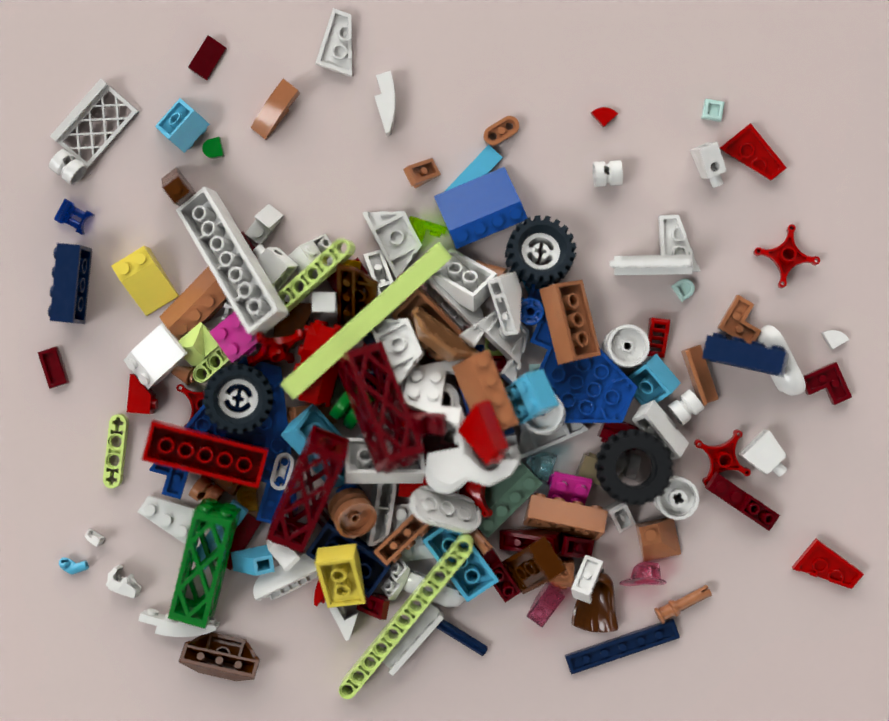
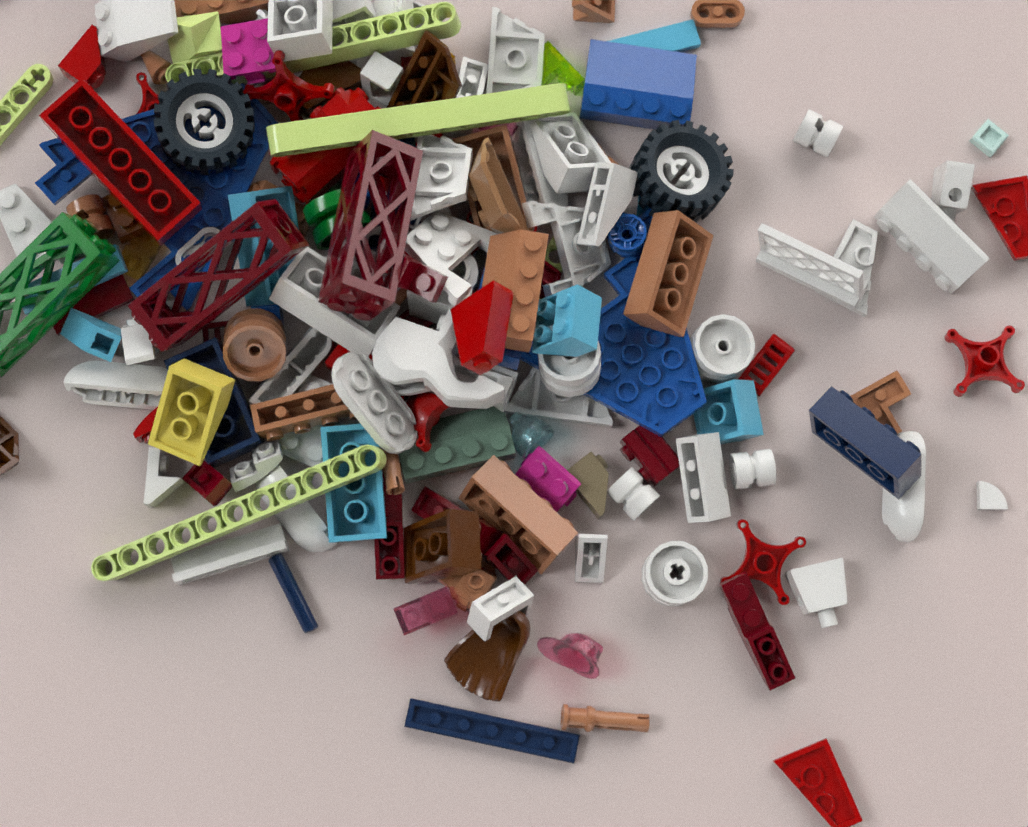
camera: 15 degrees right, 10 degrees down
red tile [591,107,618,127] -> none
black tyre [595,429,674,506] -> none
nougat slope [635,517,681,562] -> none
light aqua tile [671,279,695,302] -> none
nougat panel [681,345,719,406] -> none
dark red plate [803,362,852,405] -> none
none -> white slope [874,179,990,294]

